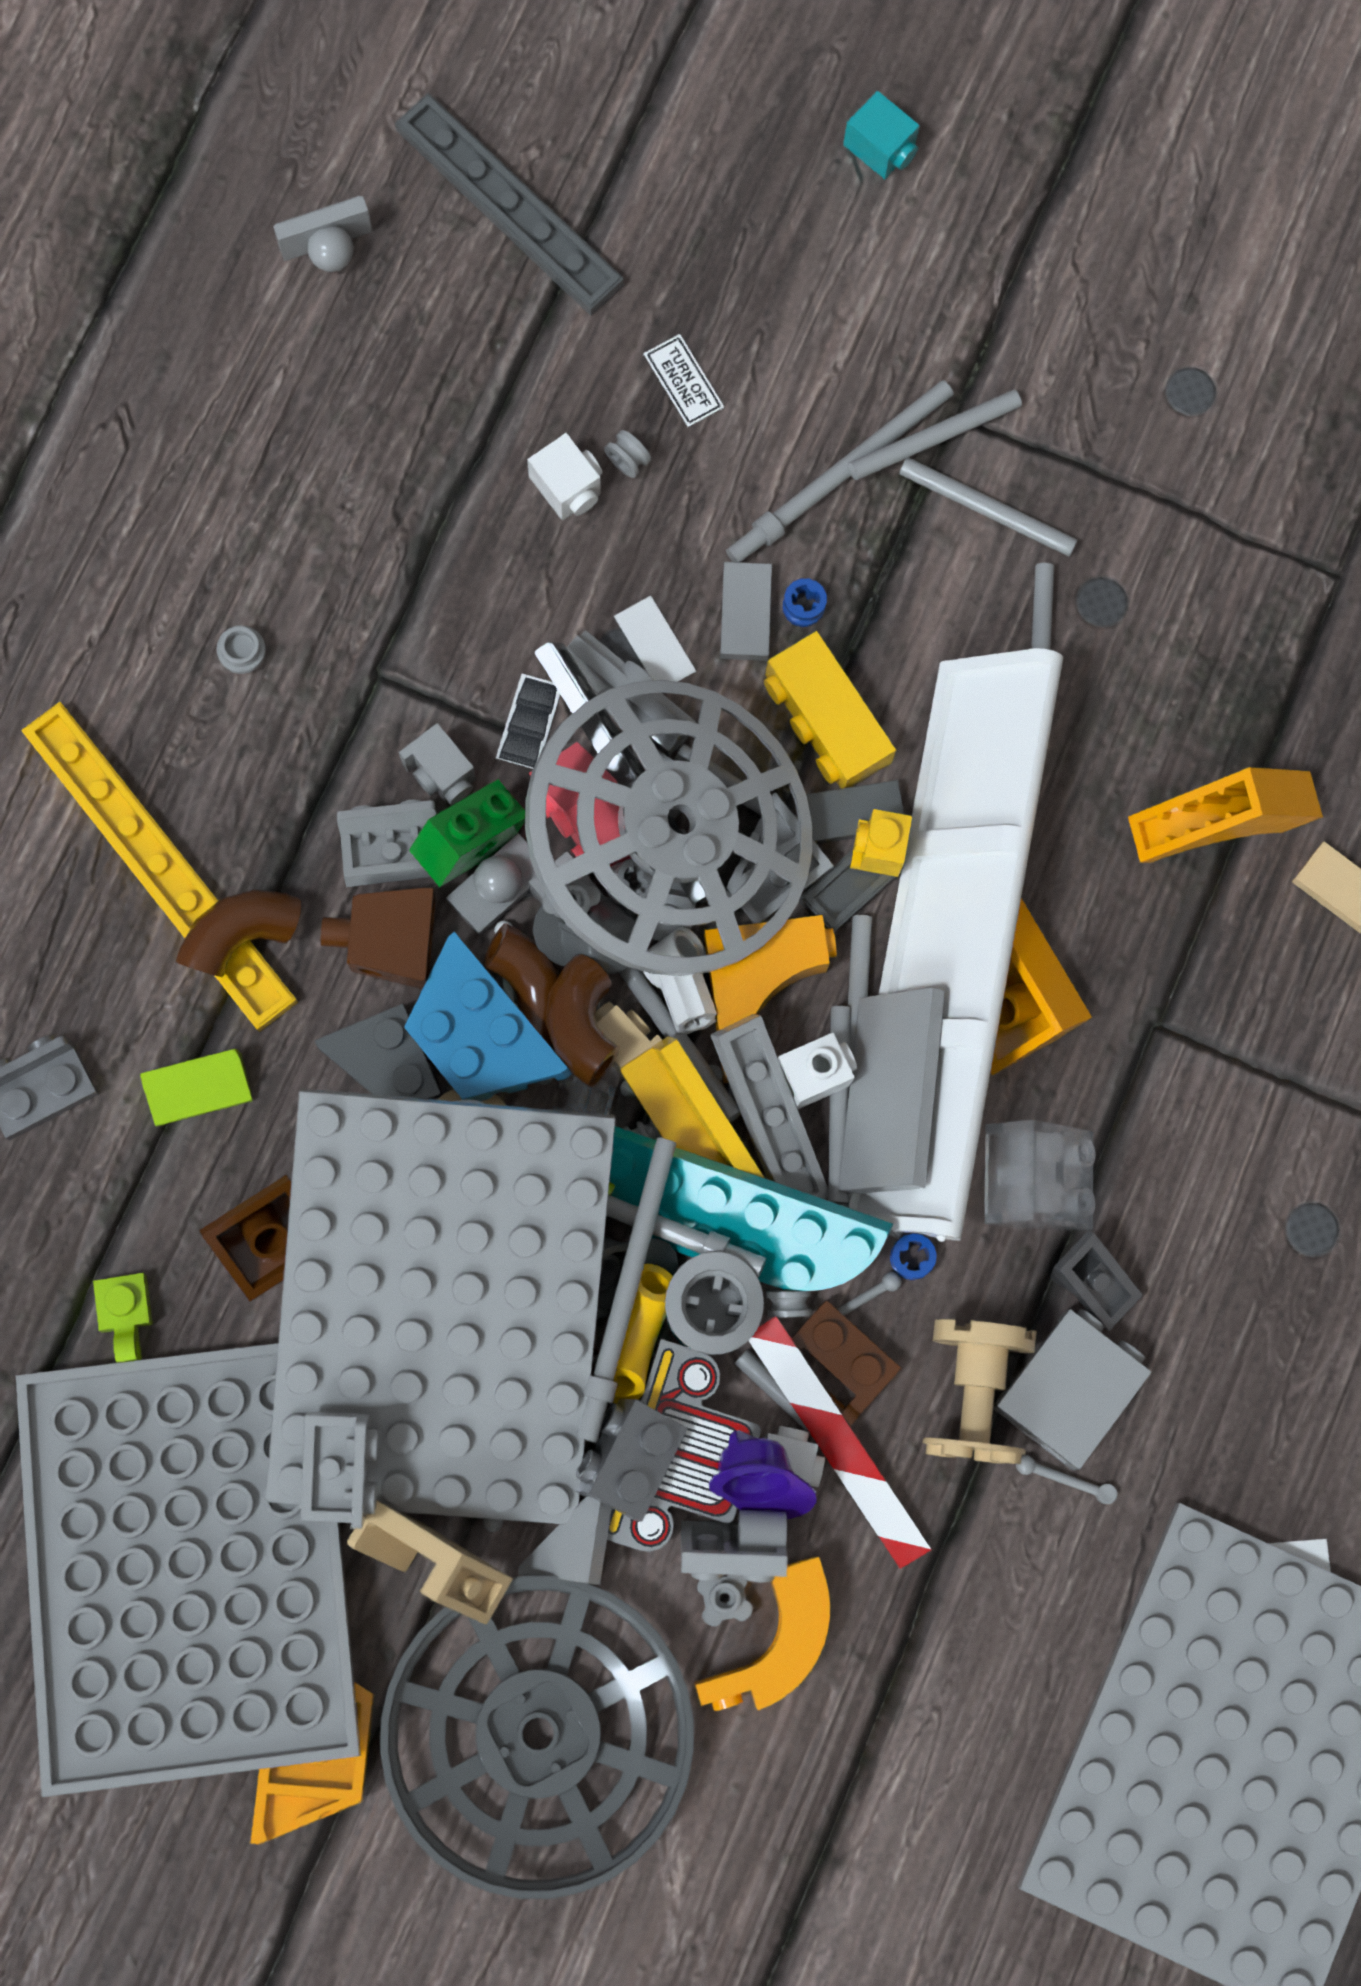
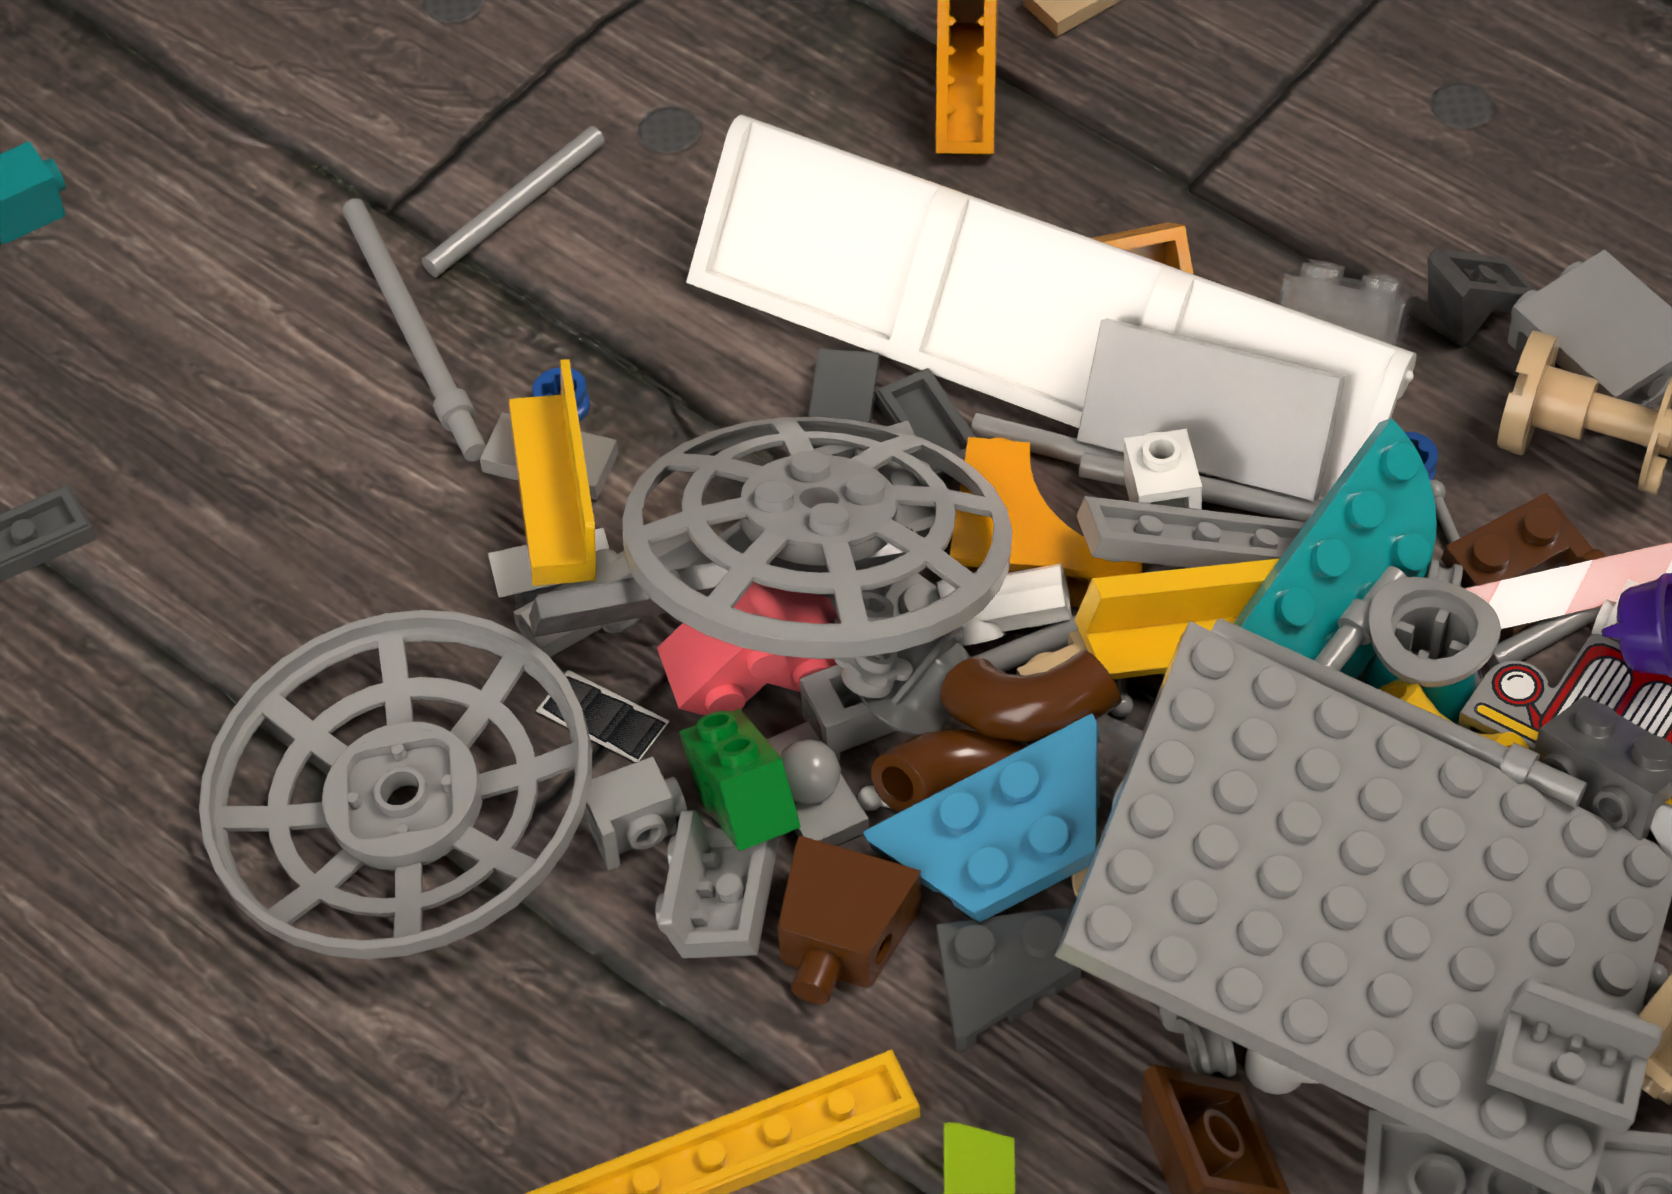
camera: 65 degrees left, 25 degrees down
reddish brown cylinder [175,889,301,977] -> none
light grey plate [217,625,266,674] -> none
white brick [527,433,602,521] -> none
light grey bush [604,430,651,478] -> none
white sticker [643,334,724,427] -> none
yellow brick [764,631,896,789] -> none
light grey bar [848,389,1022,481] -> none
yellow brick [850,809,912,877] -> none
light grey bar [1031,563,1054,650] -> none
none -> light grey dish [199,610,592,959]
none -> yellow panel [509,359,597,586]

